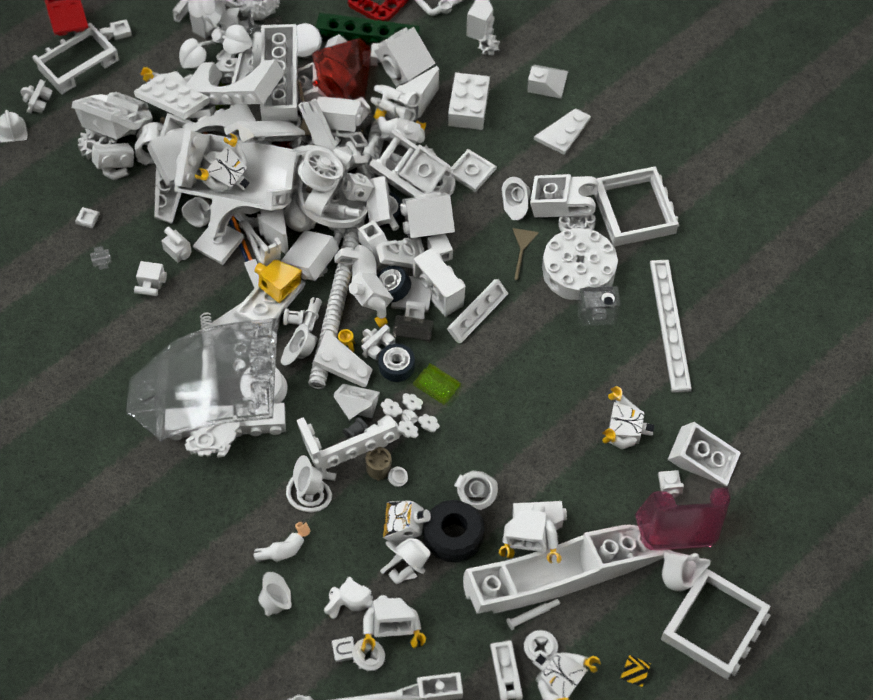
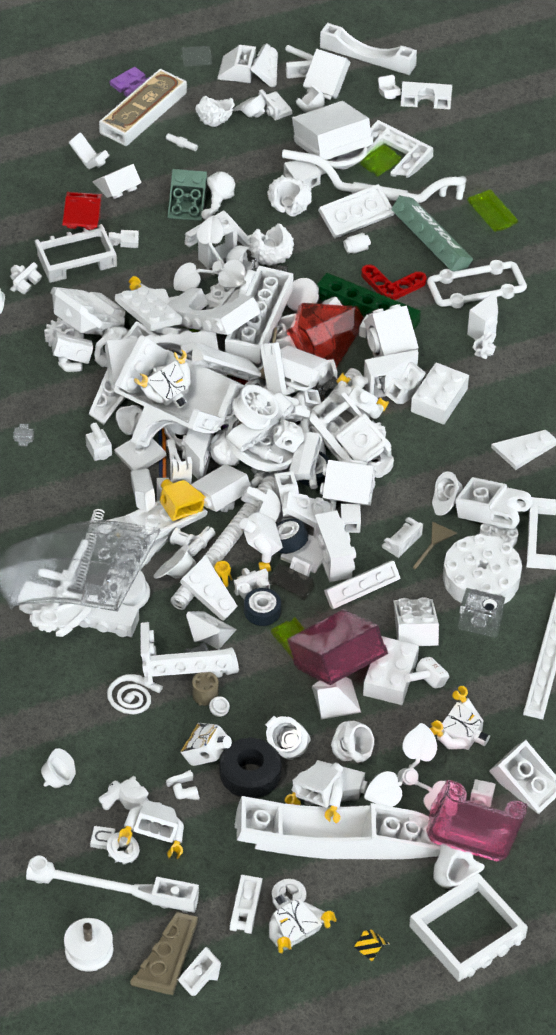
camera: 20 degrees right, 10 degrees down
white tile [75,207,100,229] -> none
white brick [134,261,167,296] -> none
white arm [254,522,310,562] -> none
white piece [293,455,324,497] -> none
white piece [370,85,421,122] -> none
white plant [381,393,439,438] -> none
white piece [386,538,431,574] -> none
white tile [450,149,497,192] -> none
white piece [506,599,560,630] -> none
white slope [527,65,568,98] -> none
none -> white piece [131,469,156,512]
none -> clear pink container [287,609,388,685]
none -> white slope [312,671,361,720]
none -> white helmet [331,721,374,763]
none -> white brick [363,636,419,705]
none -> white plant [364,723,458,816]
none -> white hinge [382,517,423,558]
none -> white brick [385,363,426,404]
none -> white slope [393,597,439,646]
none -> white piece [405,657,449,688]

